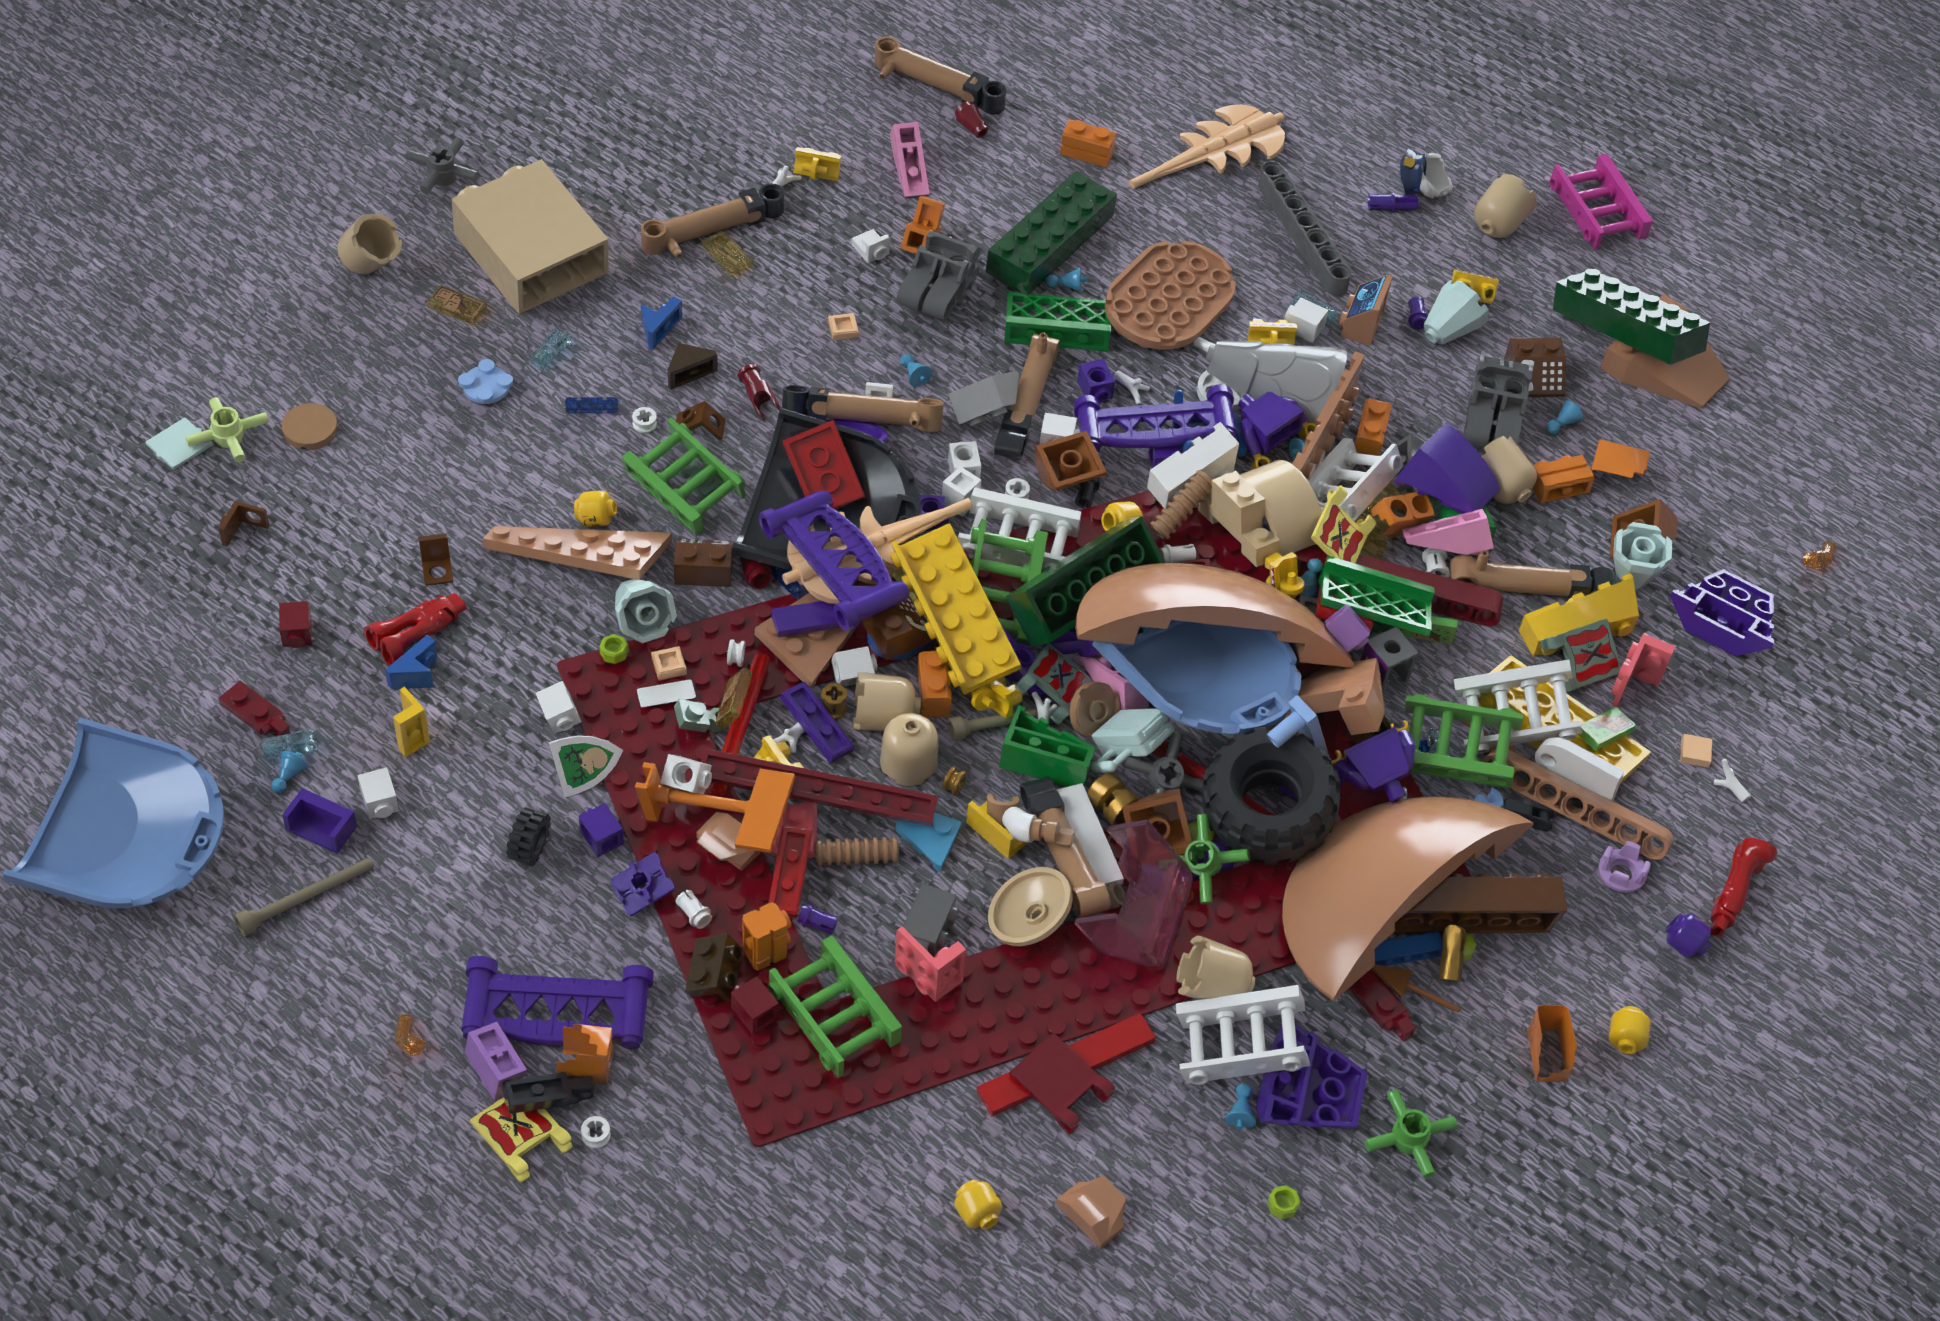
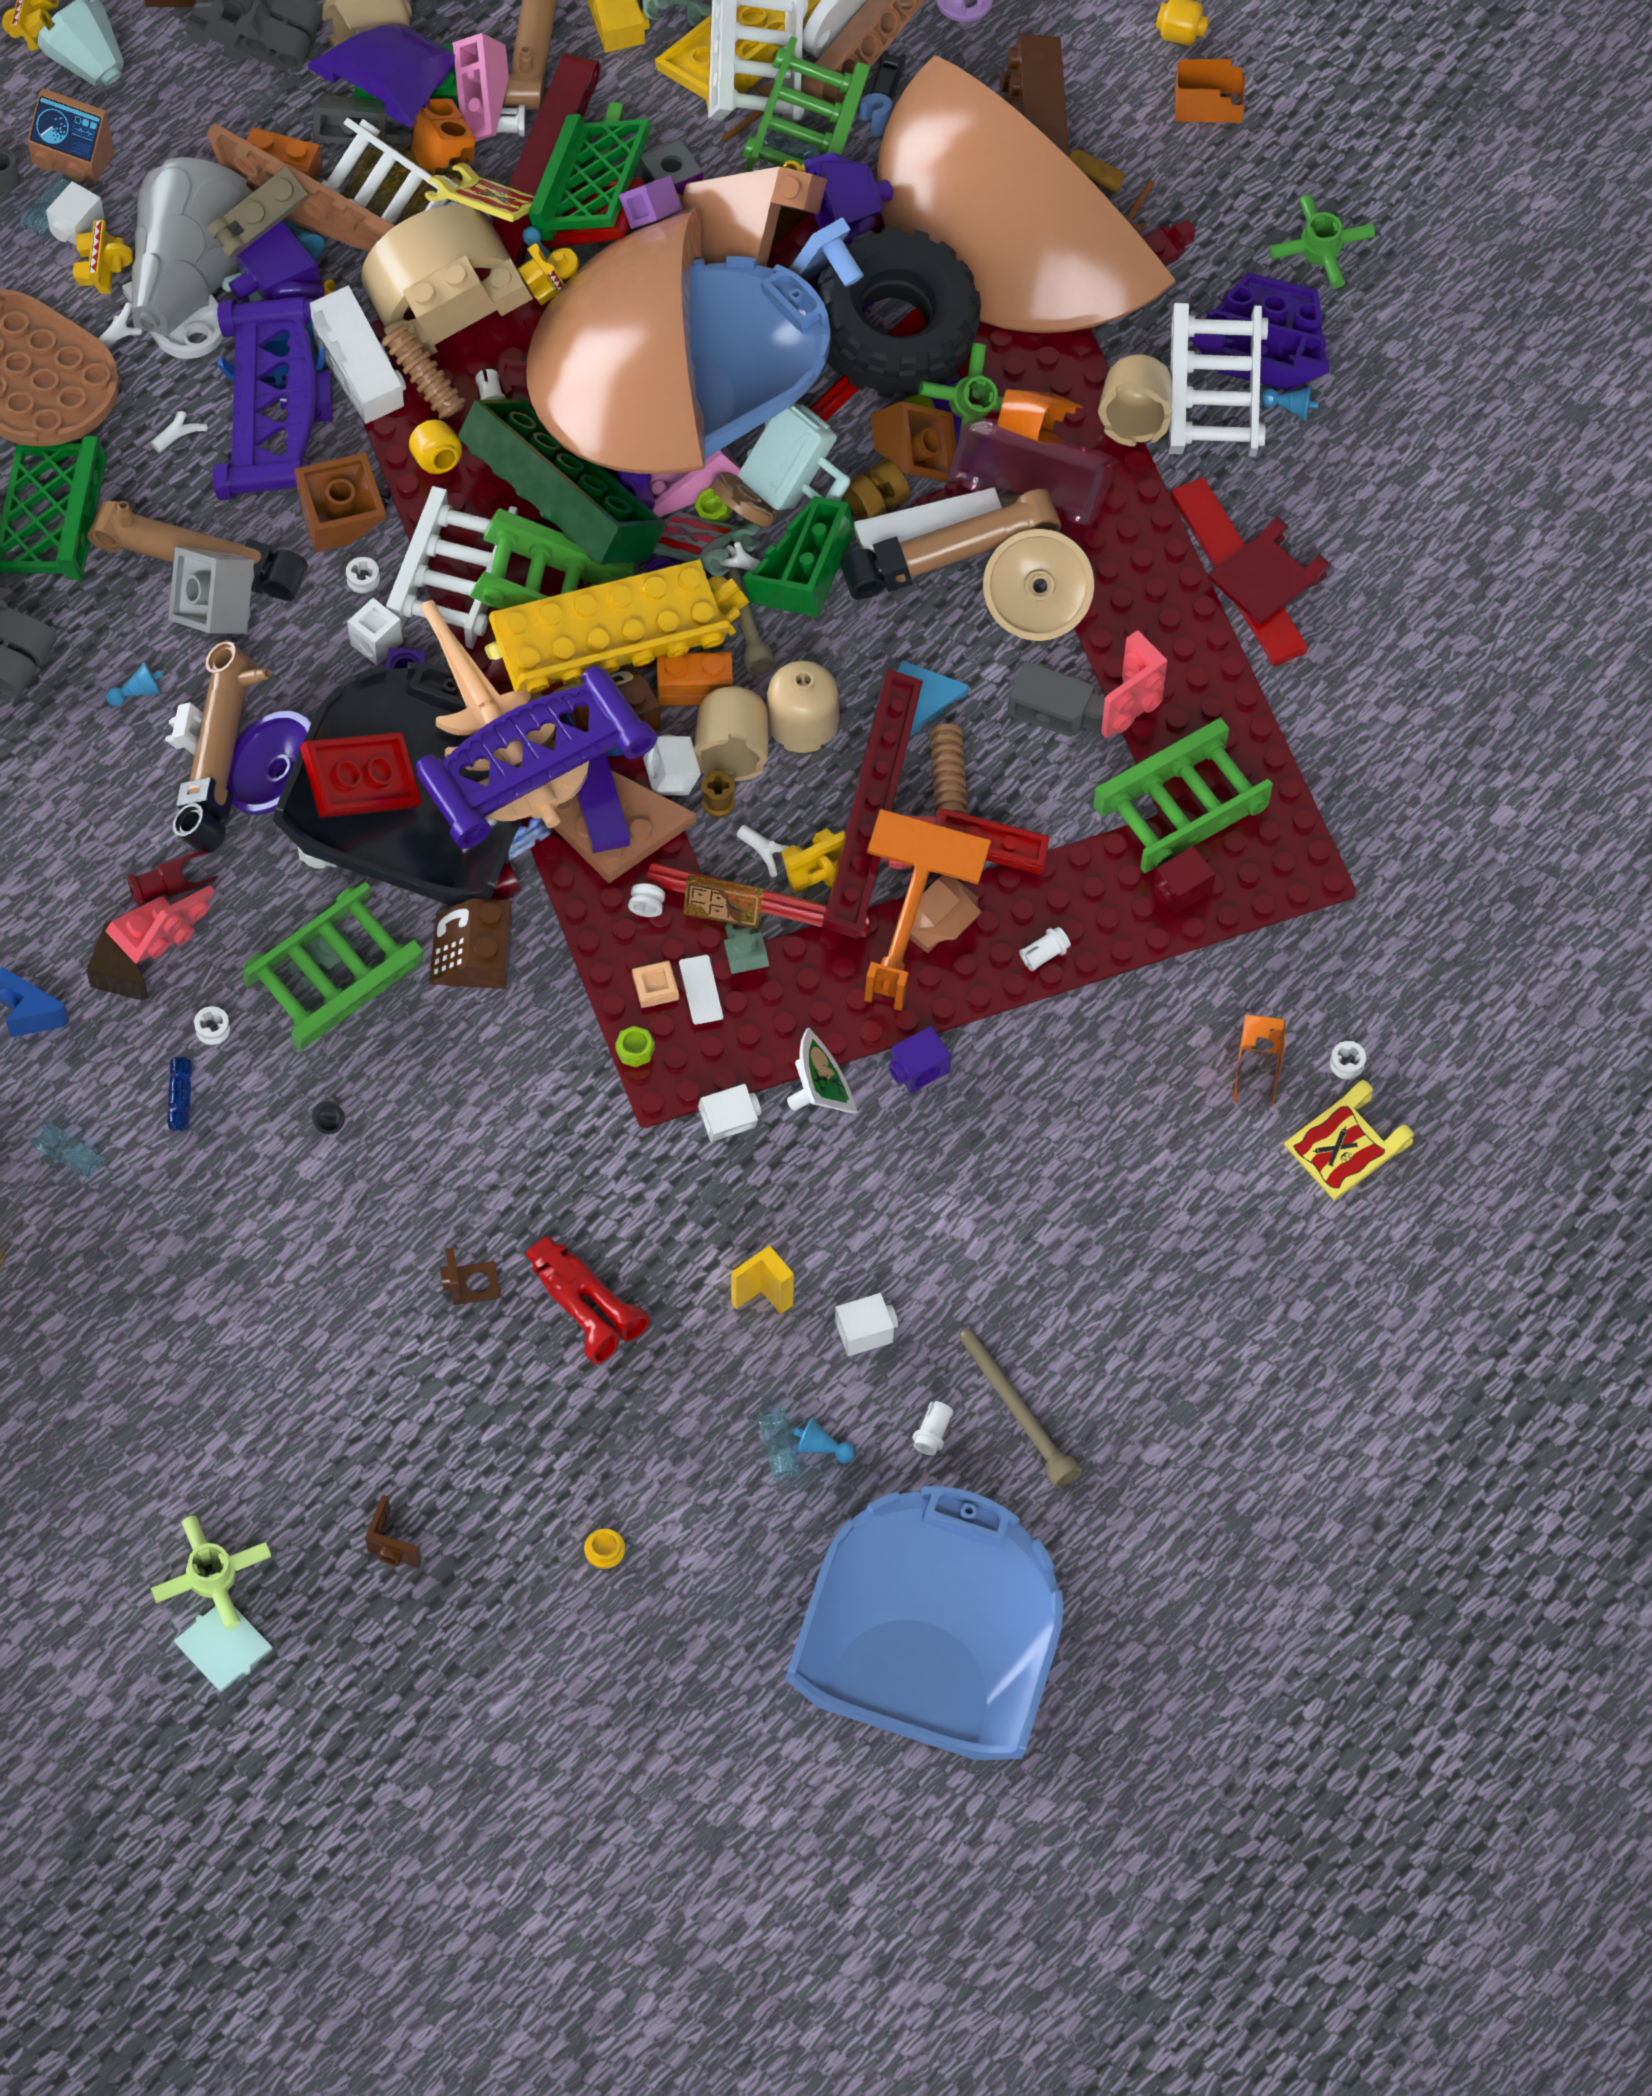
camera: 85 degrees left, 10 degrees up
dark red hinge [218,680,291,741] -> none
dark red brick [279,601,312,648] -> none
medium nougat tile [282,403,337,450] -> none
dark purple panel [283,788,357,854] -> none
blue slope [385,635,438,689] -> none
clear orange arm [395,1014,426,1056] -> none
light blue piece [458,359,513,404] -> none
dark purple piece [461,956,654,1049] -> none
medium lavender hinge [465,1022,527,1101] -> none
nougat wing [483,526,672,580] -> none
black hinge [502,1072,594,1114] -> none
black tyre [506,807,551,866] -> none
yellow head [574,491,617,527] -> none
dark purple piece [611,852,675,917] -> none
light aqua cone [615,579,677,643] -> none
white brick [660,754,712,794] -> none
reddish brown bracket [676,401,726,440] -> none
dark brown bracket [685,933,743,1002] -> none
orange brick [742,902,791,971] -> none
dark purple tile [780,682,855,763] -> none
dark purple pin [797,904,838,935] -> none
light nougat tile [828,313,859,340] -> none
pearl gold bush [942,766,967,796] -> none
white brick [948,441,981,479] -> none
yellow head [954,1180,1003,1230] -> none
yellow panel [966,801,1028,859] -> none
medium nougat piece [987,794,1075,846] -> none
white brick [1040,413,1080,444] -> none
nougat slope [1056,1176,1127,1249] -> none
dark purple brick [1077,359,1115,402] -> none
dark grey bar [1123,731,1203,794] -> none
lime tile [1267,1185,1301,1220] -> none
dark purple pin [1408,297,1428,329] -> none
none -> coral bracket [106,885,215,964]
none -> dark tan plate [207,166,310,258]
none -> black hinge [312,1100,345,1135]
none -> yellow plate [584,1529,625,1569]
none -> white pin [912,1401,954,1455]
none -> orange piece [997,389,1083,444]

